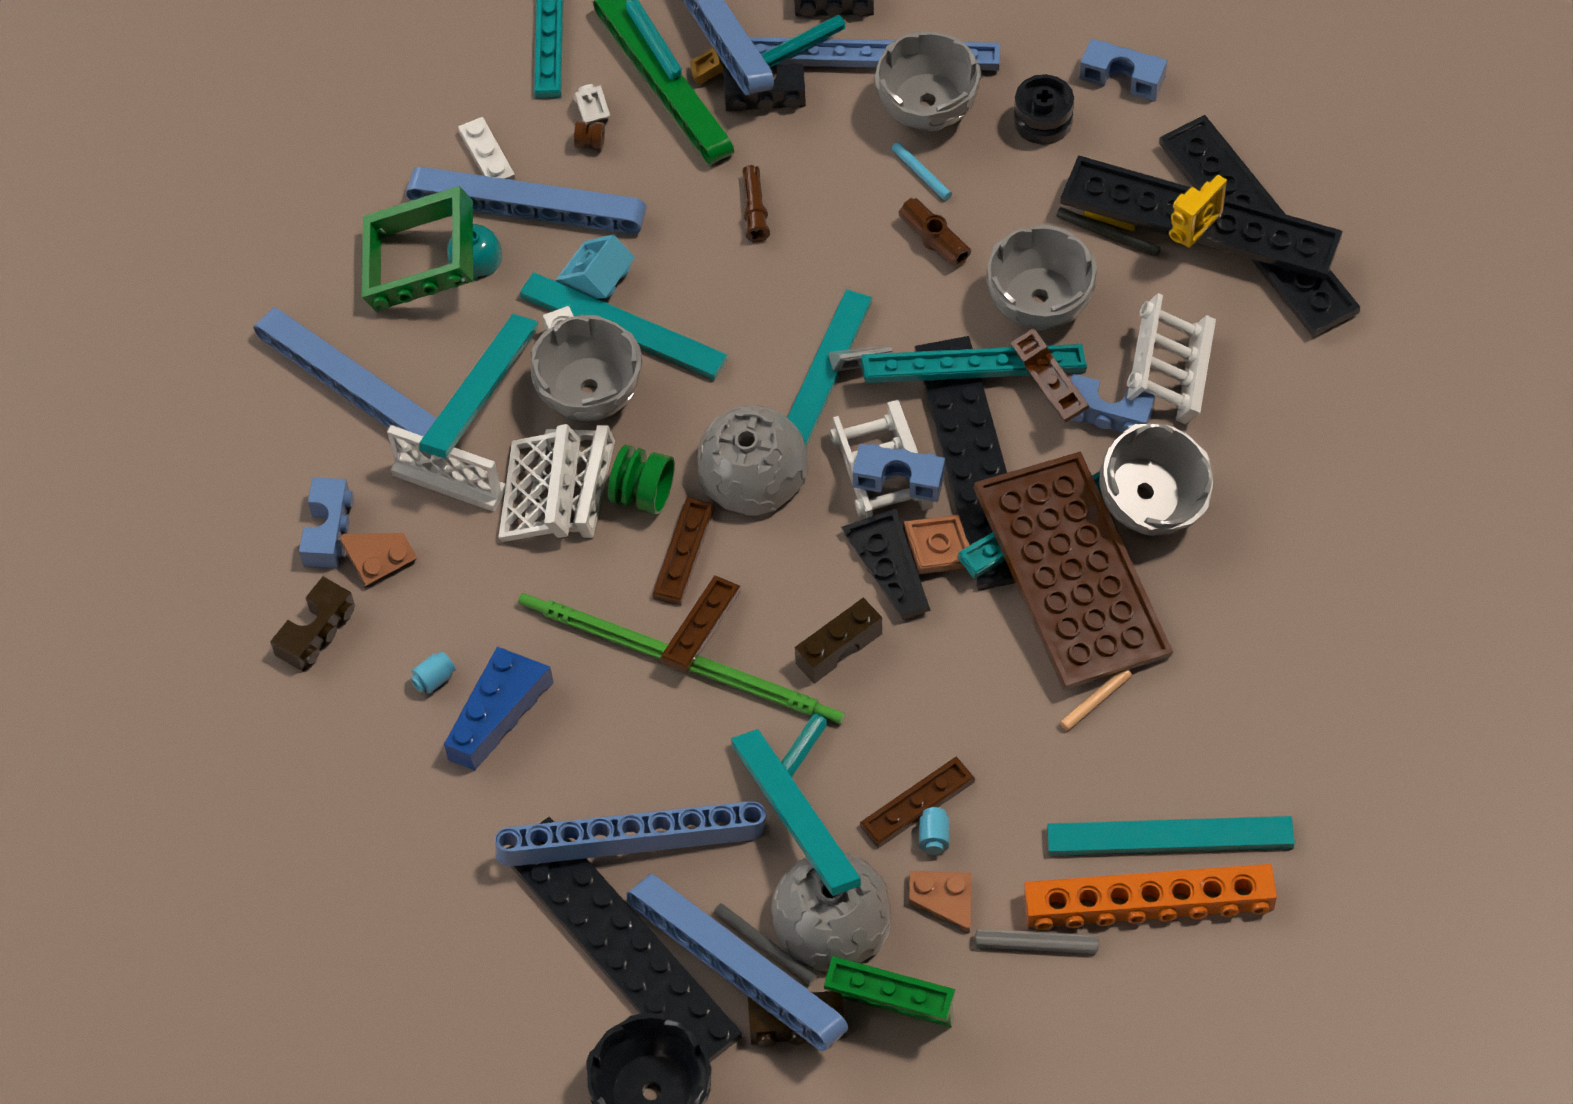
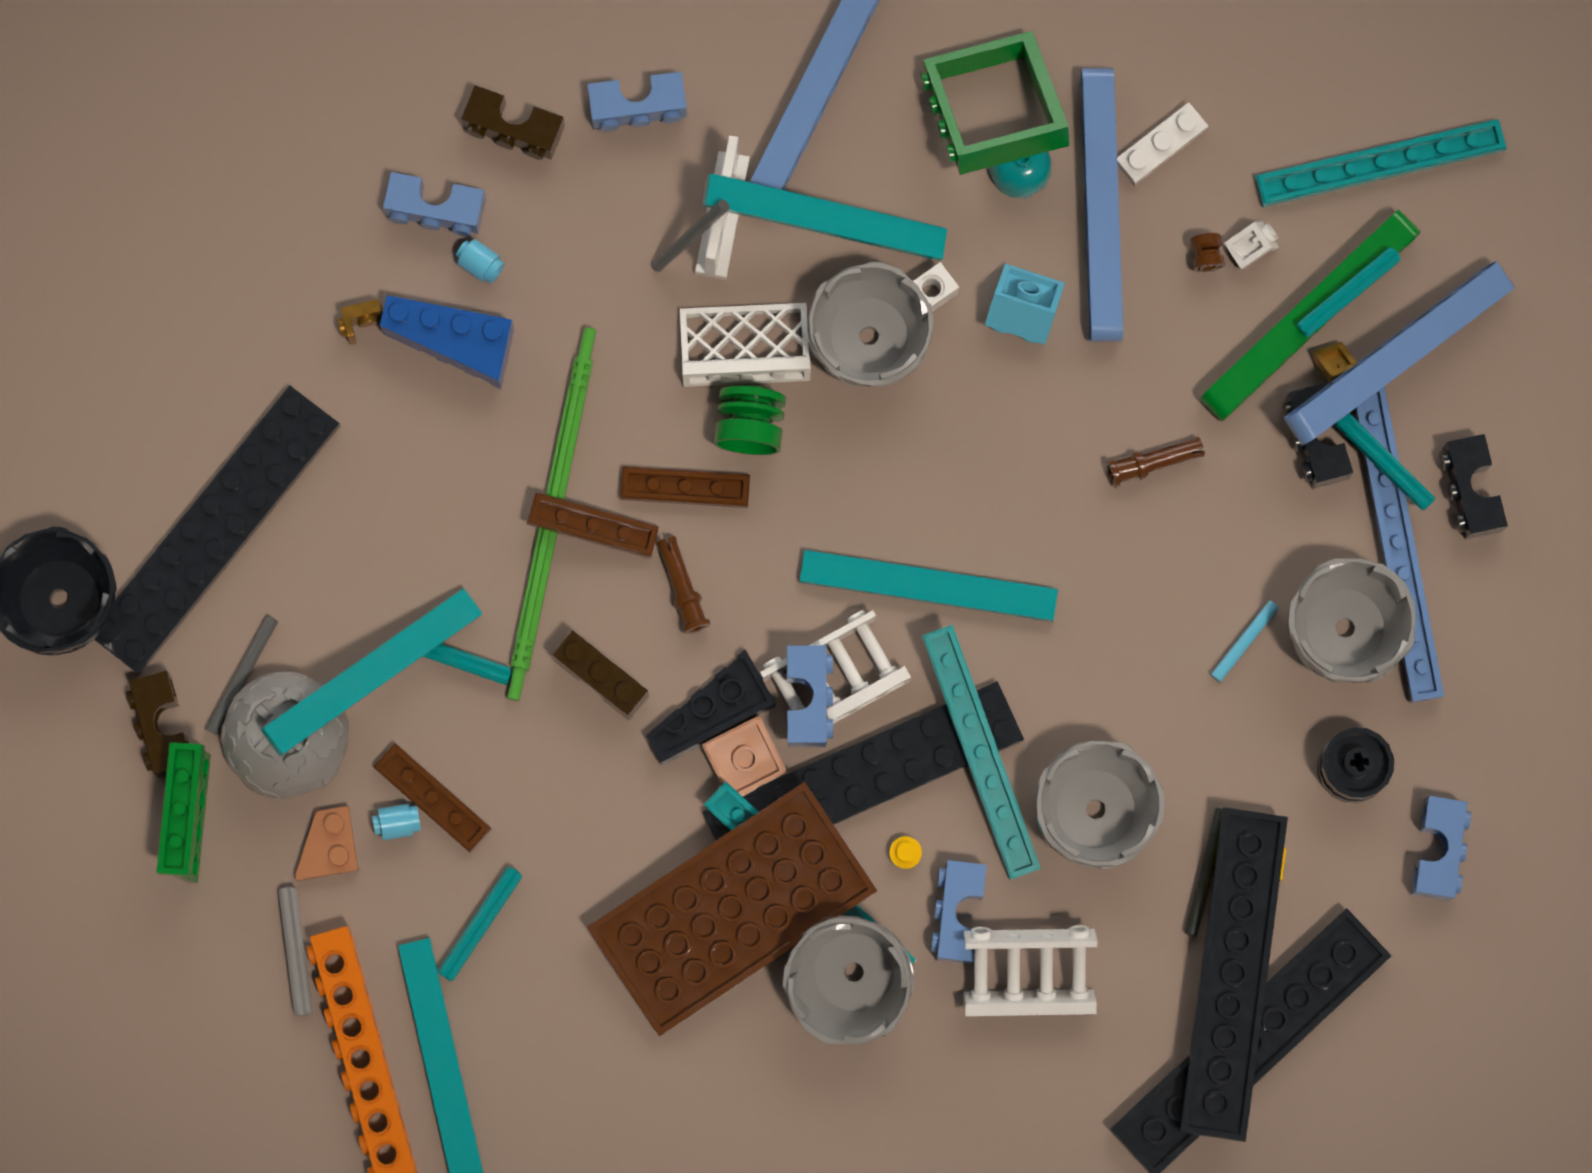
camera: 70 degrees right, 20 degrees up
nougat wing [338,533,417,586] -> none
medium blue beam [495,801,766,866] -> none
white fence [499,424,580,542] -> none
teal tile [519,272,728,381] -> none
medium blue beam [626,874,848,1051] -> none
light grey piece [696,405,809,516] -> none
light grey slope [829,345,893,372] -> none
reddish brown piece [899,198,971,267] -> none
reddish brown slope [1010,328,1090,423] -> none
light nougat bar [1060,670,1132,731] -> none
yellow plate [1169,175,1227,248] -> none
none -> pearl gold bracket [337,299,383,345]
none -> medium blue arch [383,172,486,236]
none -> teal axle [438,867,522,981]
none -> dark grey bar [652,200,730,272]
none -> reddish brown pin [656,536,711,634]
none -> yellow plate [889,836,922,869]

